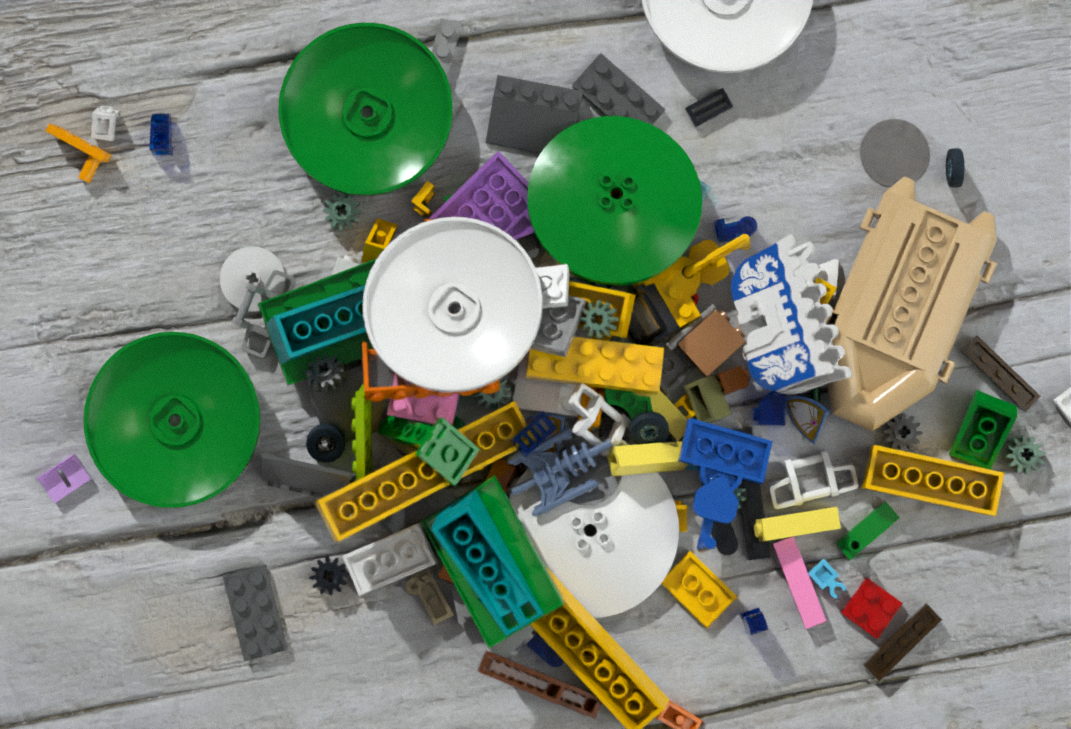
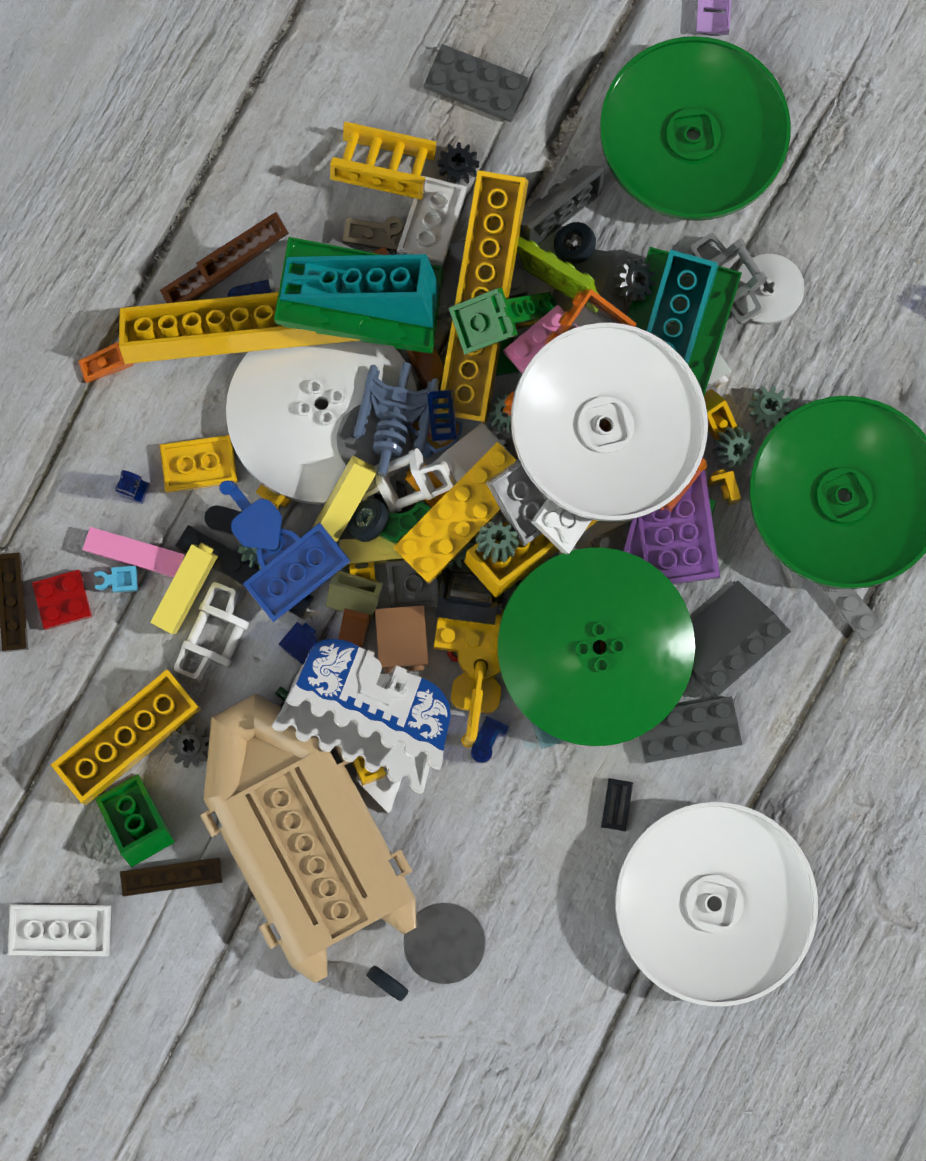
camera: 125 degrees right, 5 degrees down
light grey bar [665,304,717,351] -> none
shield [784,395,829,444] -> none
green piece [835,501,900,560] -> none
sand green gear [1005,435,1046,474] -> none
none -> yellow fence [330,121,437,200]
none -> sand green gear [712,426,755,467]

